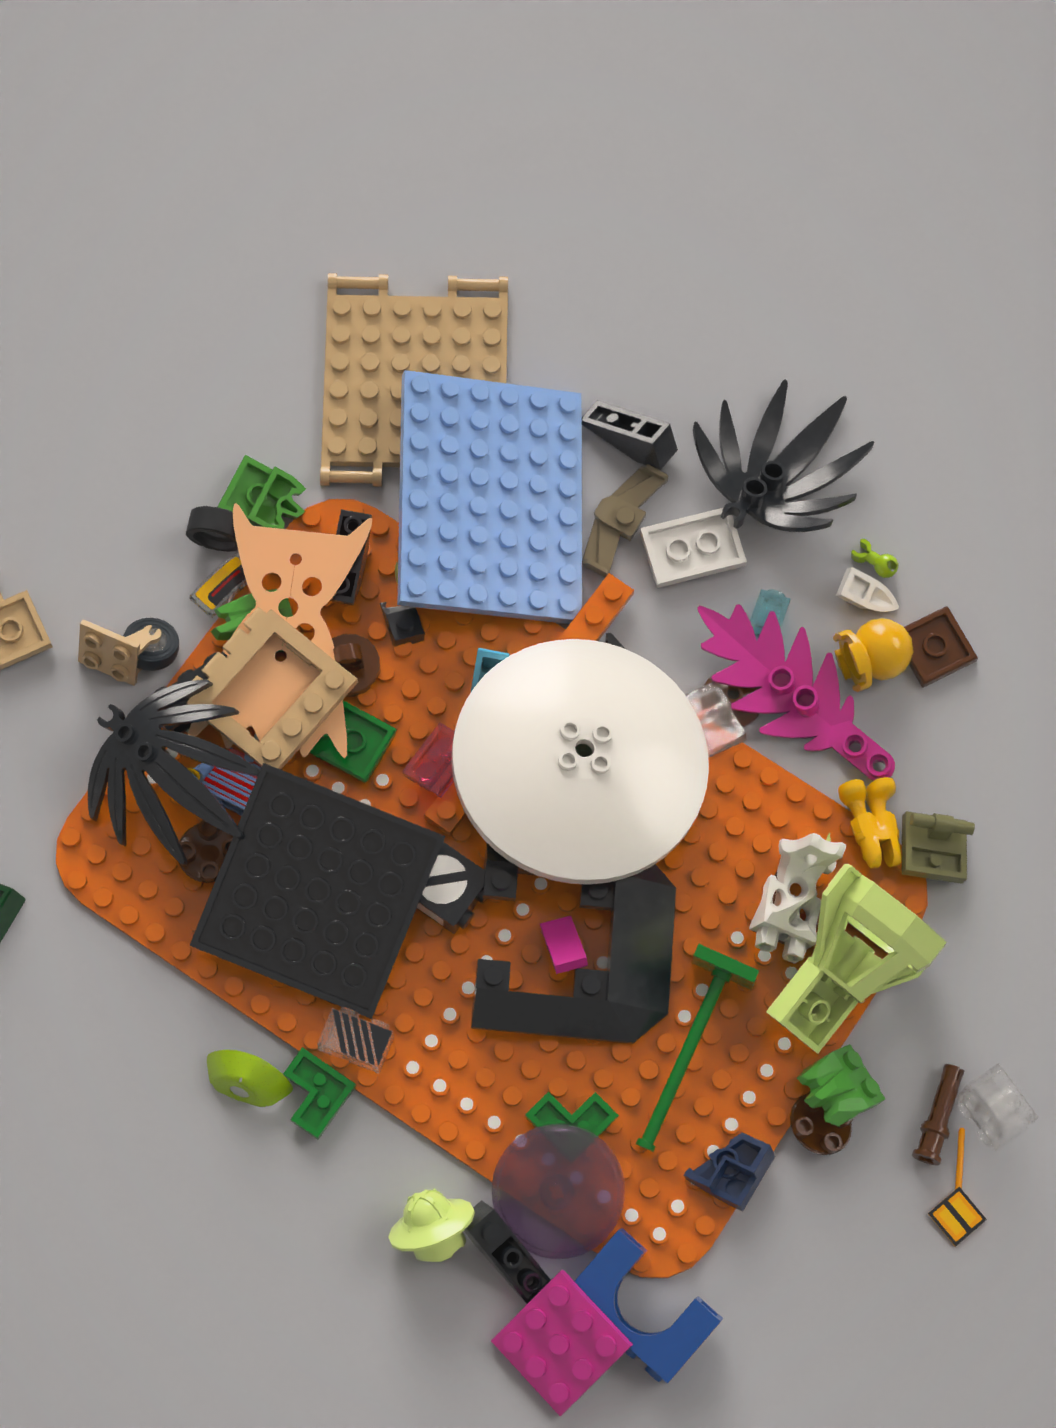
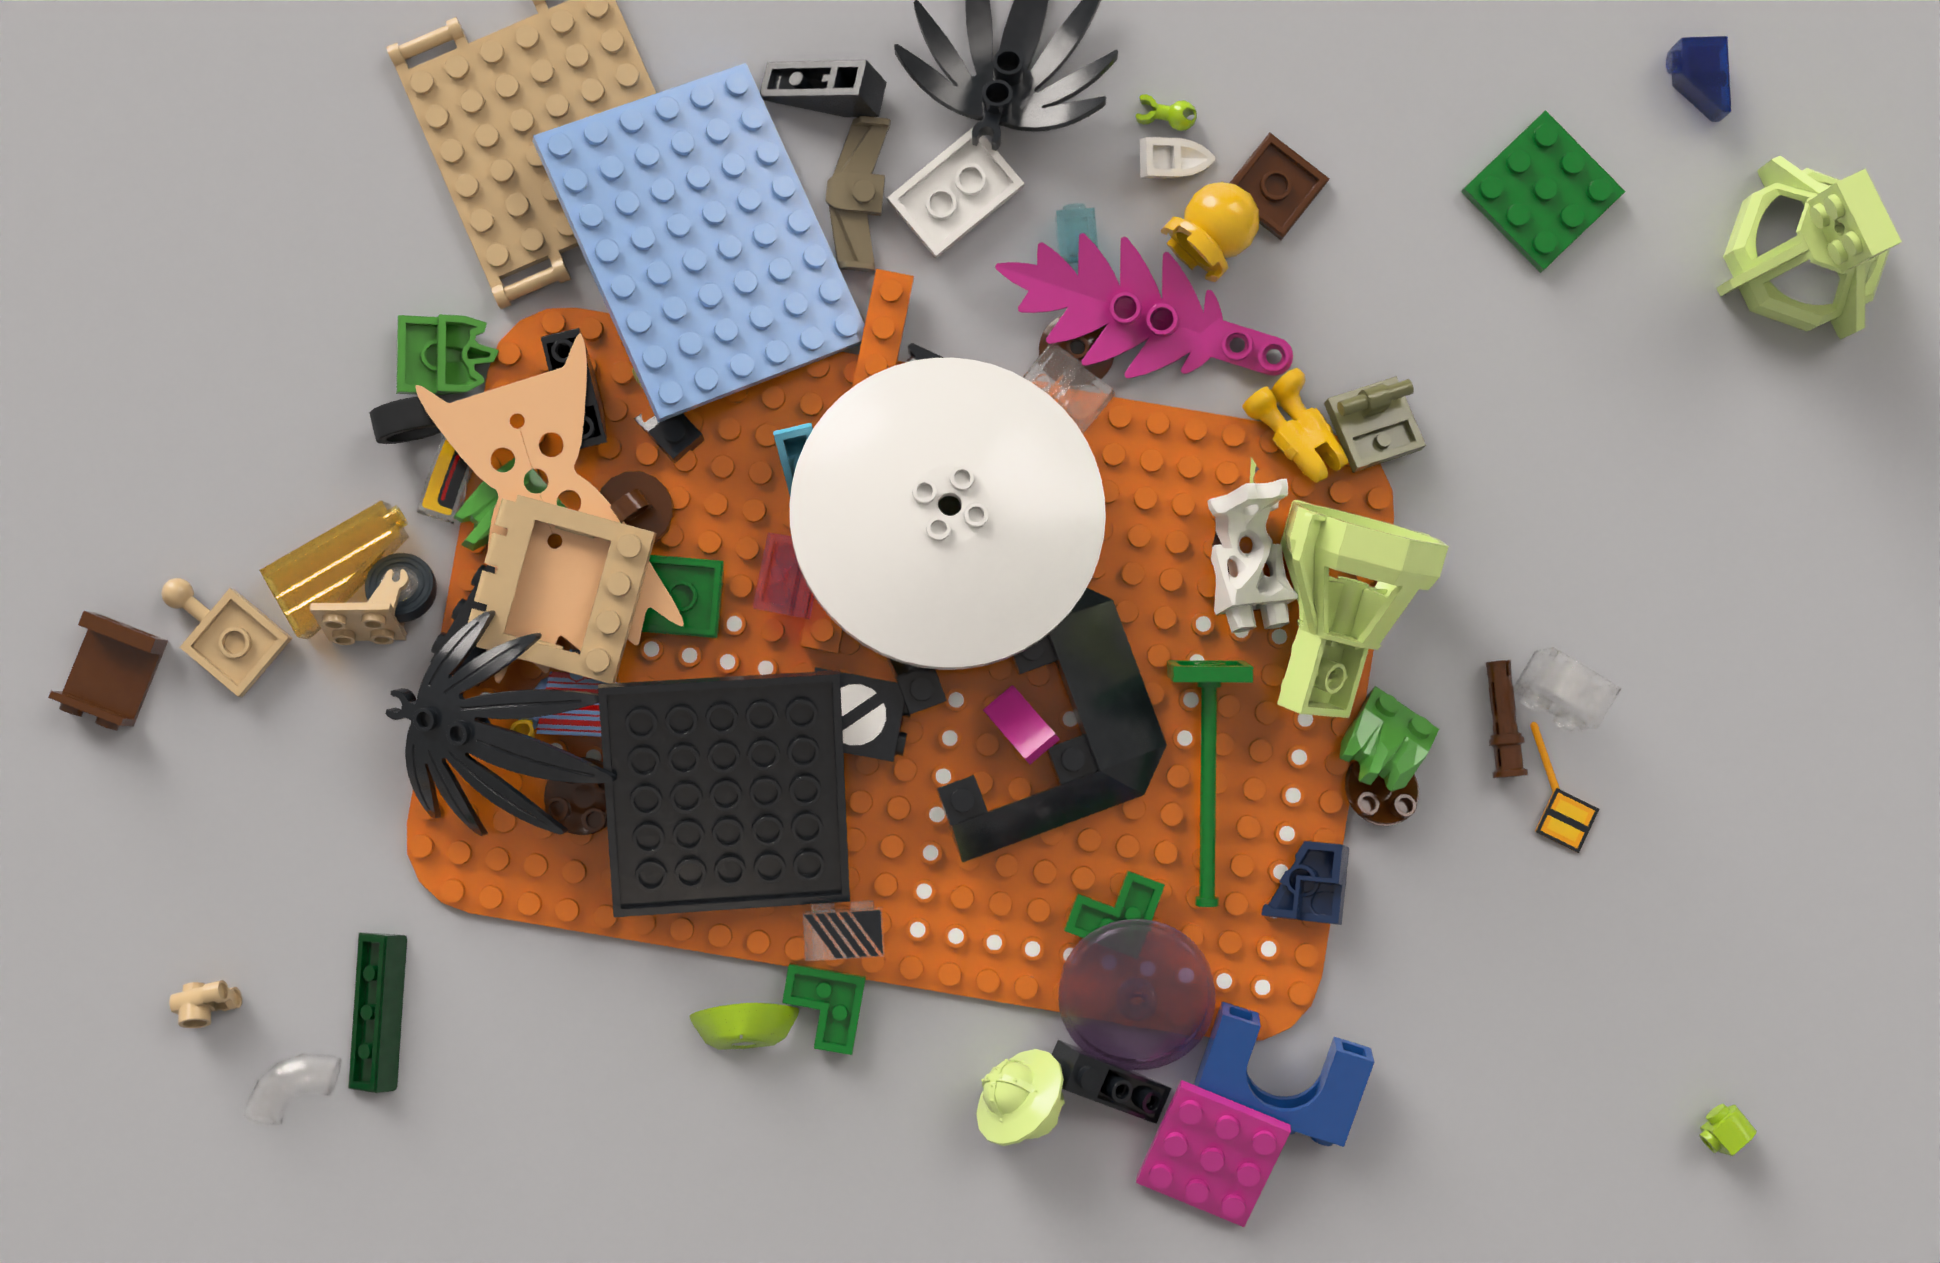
camera: 25 degrees left, 15 degrees up
none -> clear yellow slope [259,500,409,639]

